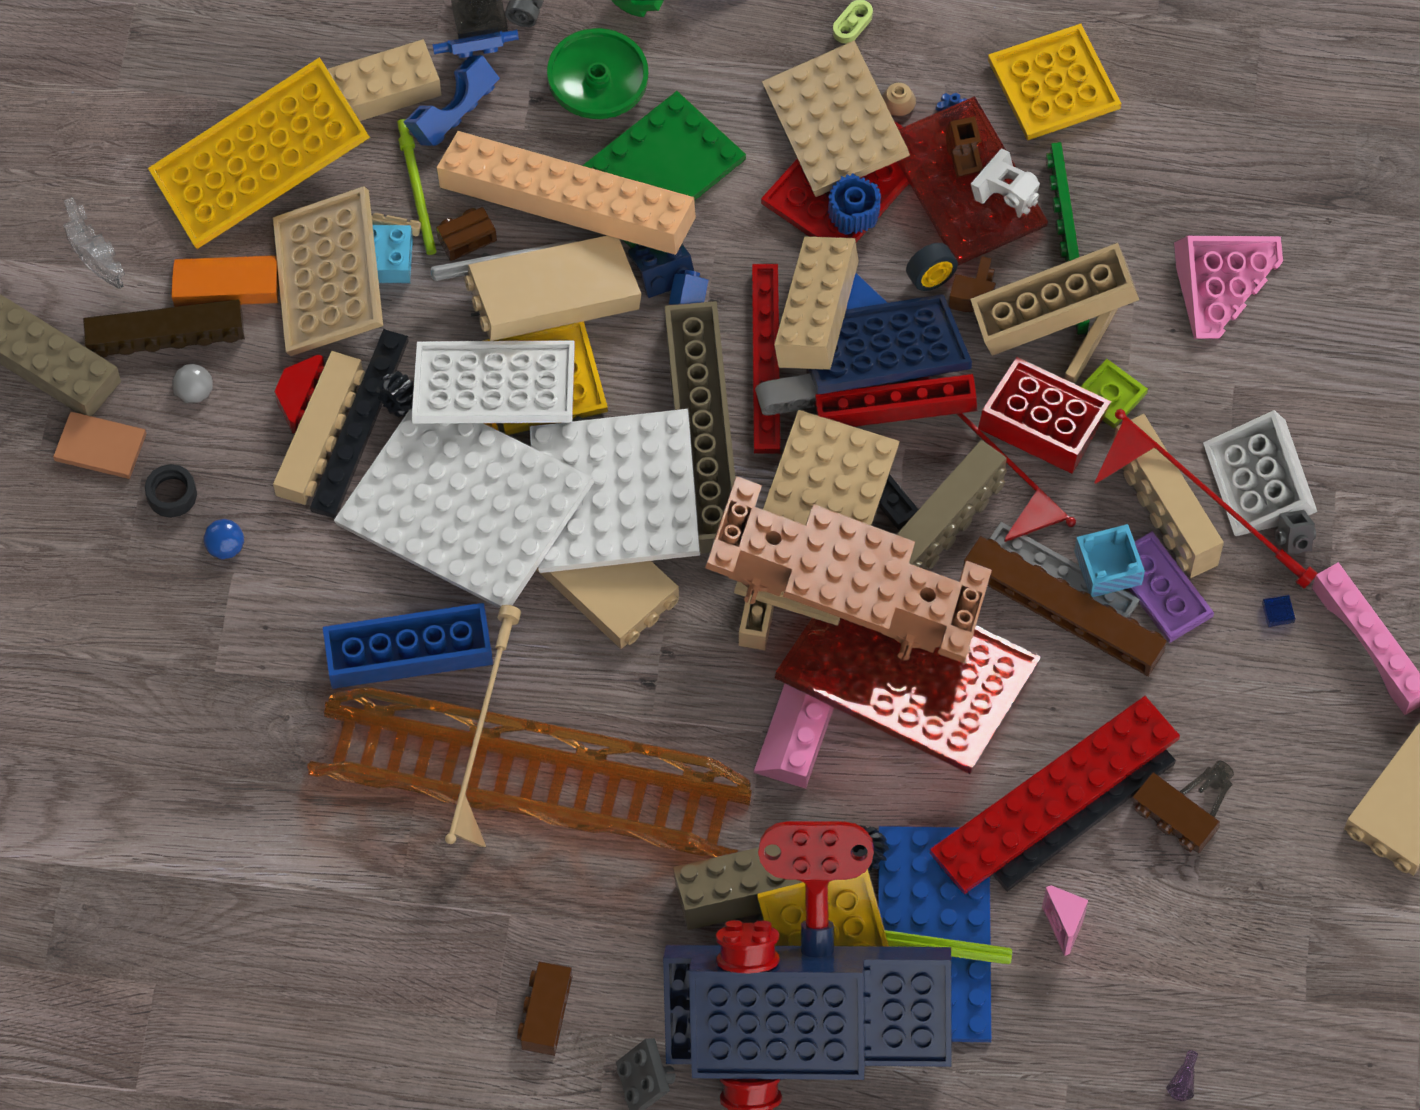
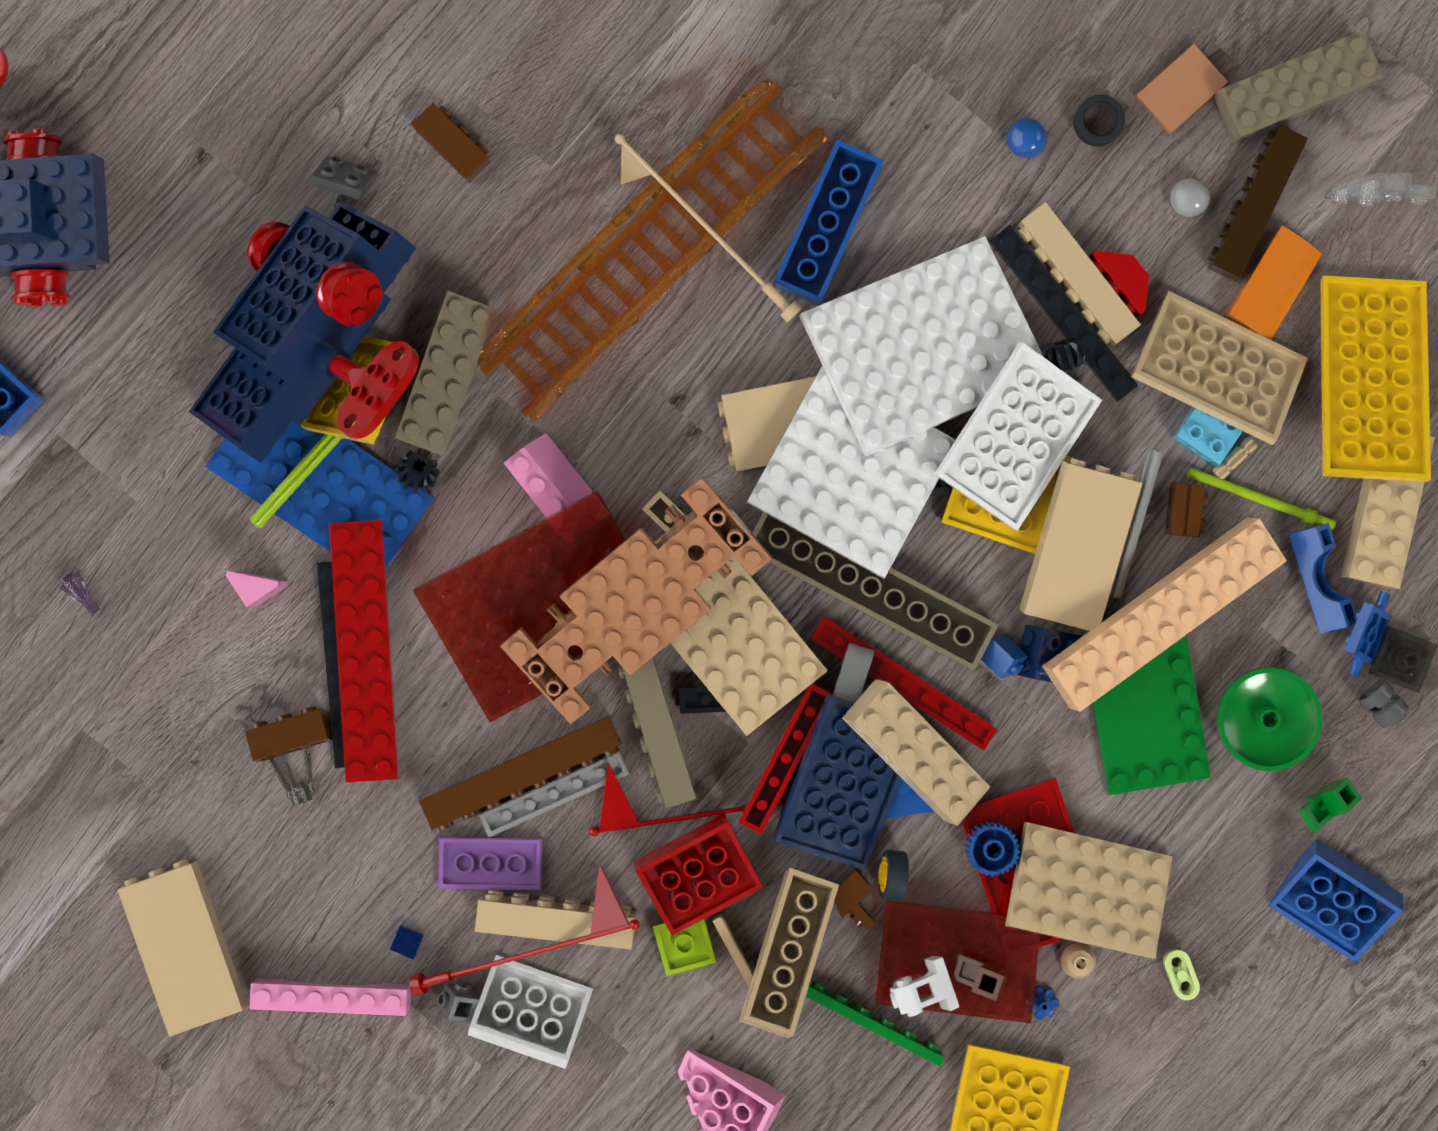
camera: 120 degrees right, 25 degrees up
medium azure container [1074,524,1145,597] -> none

